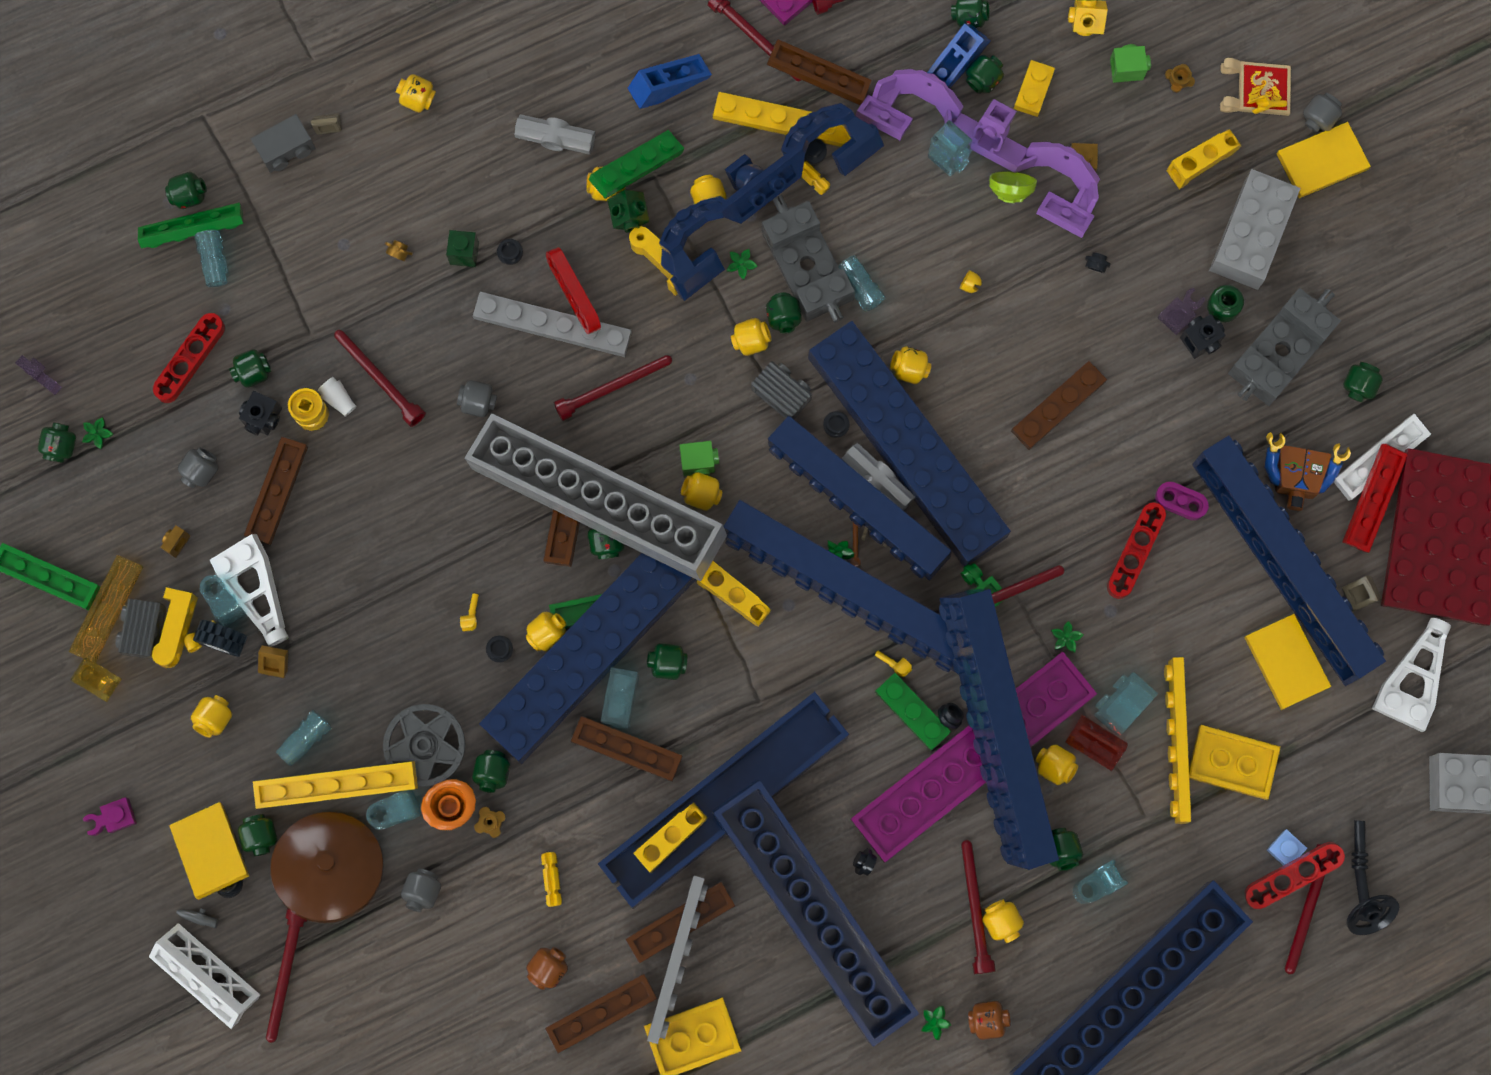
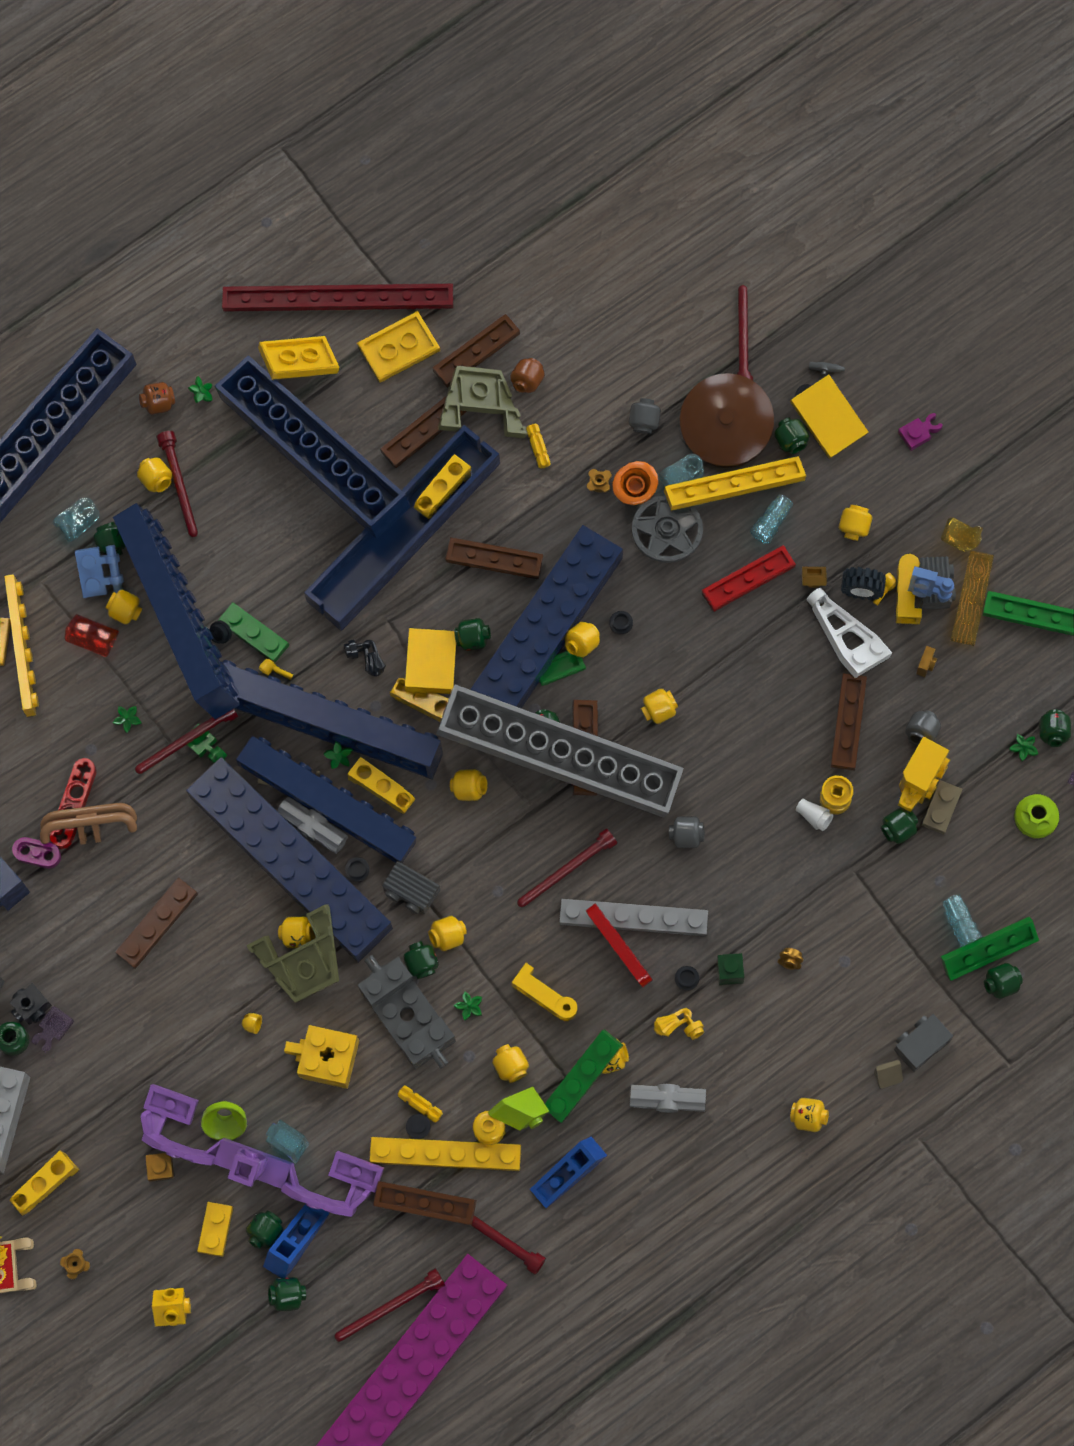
camera: 175 degrees right, 5 degrees down
white fence [149,923,260,1029] -> none
red beam [153,313,225,403] -> none
clear light blue piece [200,575,247,627] -> none
black brick [239,390,282,436] -> none
dark red piece [334,330,426,427] -> none
yellow hand [460,594,479,631] -> none
dark green head [472,750,510,793] -> none
clear light blue brick [601,667,639,729] -> none
dark green brick [607,189,649,233] -> none
light grey plate [647,876,708,1044] -> none
dark blue piece [659,103,884,301] -> none
bright green brick [680,441,719,476] -> none
clear light blue axle [838,255,886,312] -> none
dark orange hinge [850,523,861,568] -> none
magenta plate [850,652,1097,863] -> none
black plate [853,848,877,876] -> none
black plate [1085,252,1111,273] -> none
clear light blue brick [1094,672,1158,737] -> none
bright green brick [1110,44,1151,83] -> none
none -> medium nougat piece [40,803,137,845]
none -> medium blue plate [75,545,124,598]
none -> olive wing [246,904,339,1003]
none -> yellow tile [258,336,339,380]
none -> yellow hinge [284,1025,359,1089]
none -> black piece [344,639,386,677]
none -> yellow leg [347,757,415,814]
none -> yellow tile [405,628,456,694]
none -> olive wing [438,366,527,438]
none -> yellow head [473,1111,505,1145]
none -> lime slope [488,1087,549,1130]
none -> yellow head [641,689,678,724]
none -> yellow piece [654,1008,704,1040]
none -> red tile [702,545,796,612]
none -> yellow hinge [898,736,950,812]
none -> medium blue plate [908,566,954,603]
none -> dark tan plate [922,780,962,835]
none -> lime piece [1014,794,1059,839]

